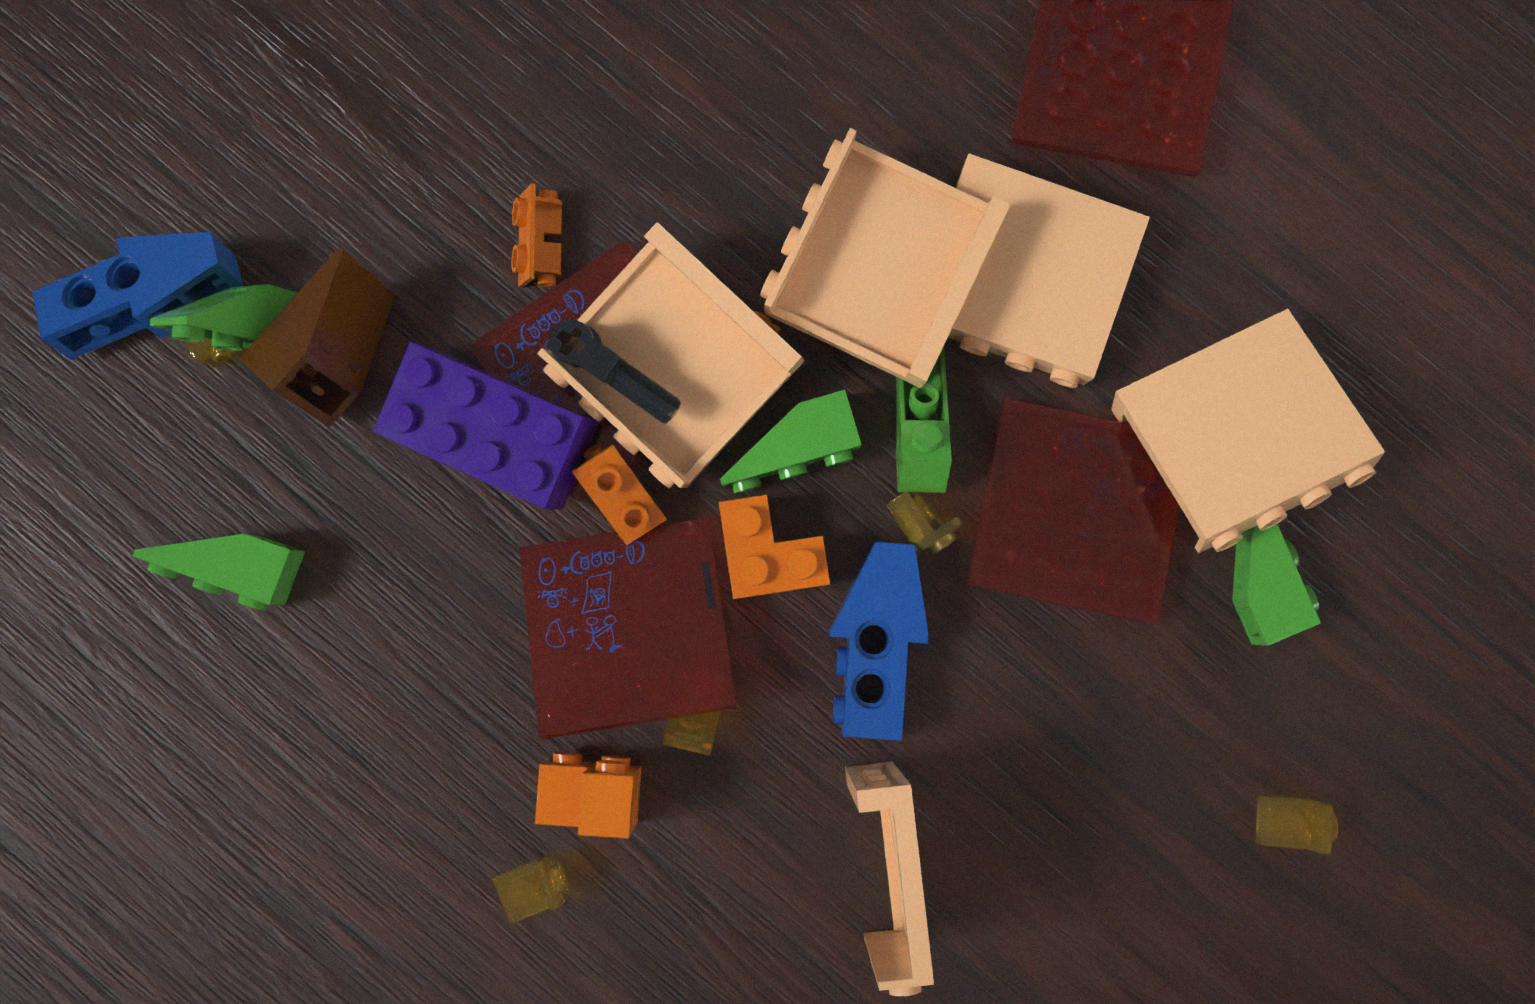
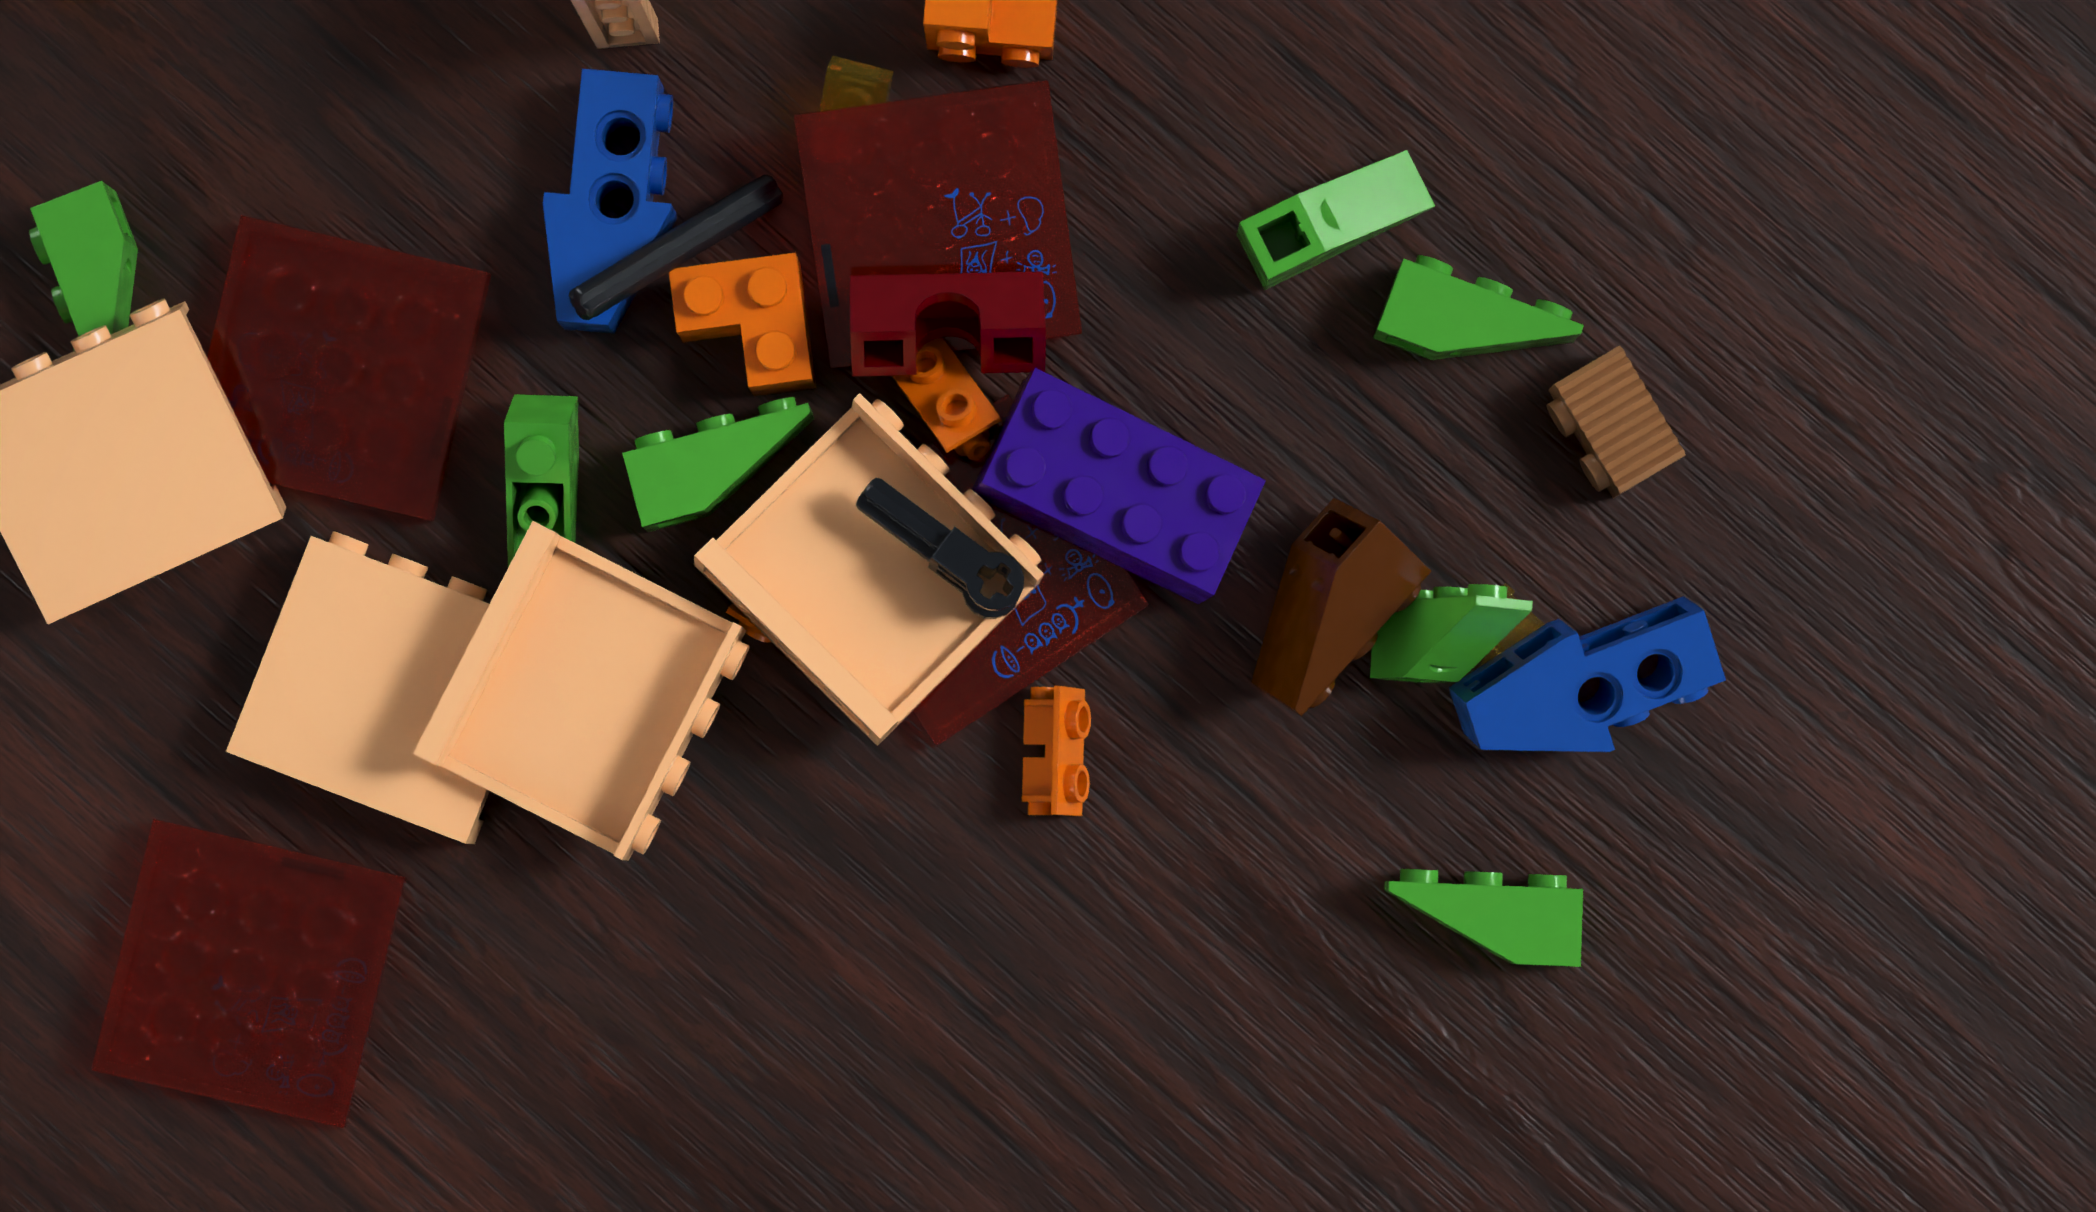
camera: 175 degrees left, 0 degrees up
clear yellow bracket [886,491,963,554] -> none
none -> black axle [569,175,783,320]
none -> dark red arch [850,271,1046,377]
none -> bright green slope [1237,150,1435,290]
none -> bright green slope [1384,869,1583,967]
none -> medium nougat brick [1546,345,1686,499]

